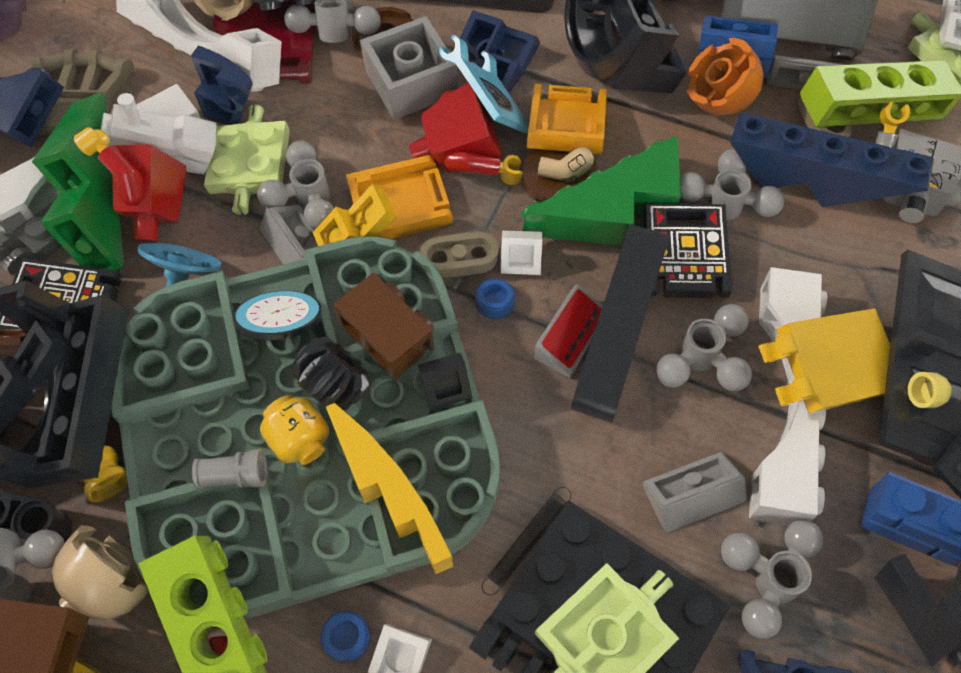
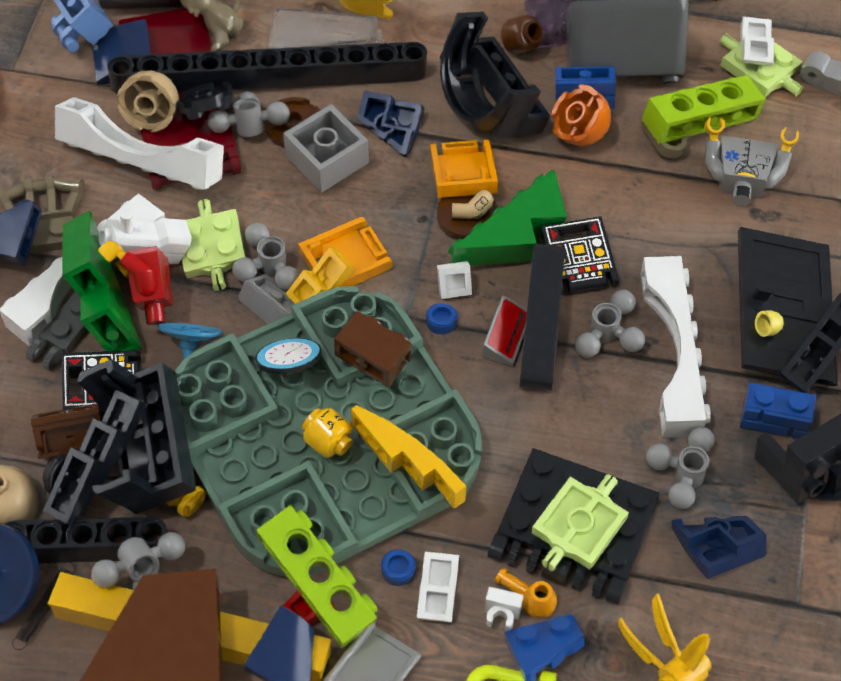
camera: 15 degrees left, 5 degrees down
tan cylinder [52,525,149,619] -> none
dark blue slope [191,45,253,125] -> none
light grey pin [192,449,267,489] -> none
black gear [291,337,369,410] -> none
red torso [409,82,523,185] -> none
black tile [418,353,473,410] -> none
dark tan plate [419,231,499,278] -> none
medium azure flag [439,35,529,134] -> none
black piece [482,487,572,595] -> none
light grey slope [642,452,747,532] -> none
light grey piece [680,149,785,220] -> none
dark blue slope [730,113,934,207] -> none
yellow tile [759,308,890,414] -> none
light grey slope [765,55,844,90] -> none

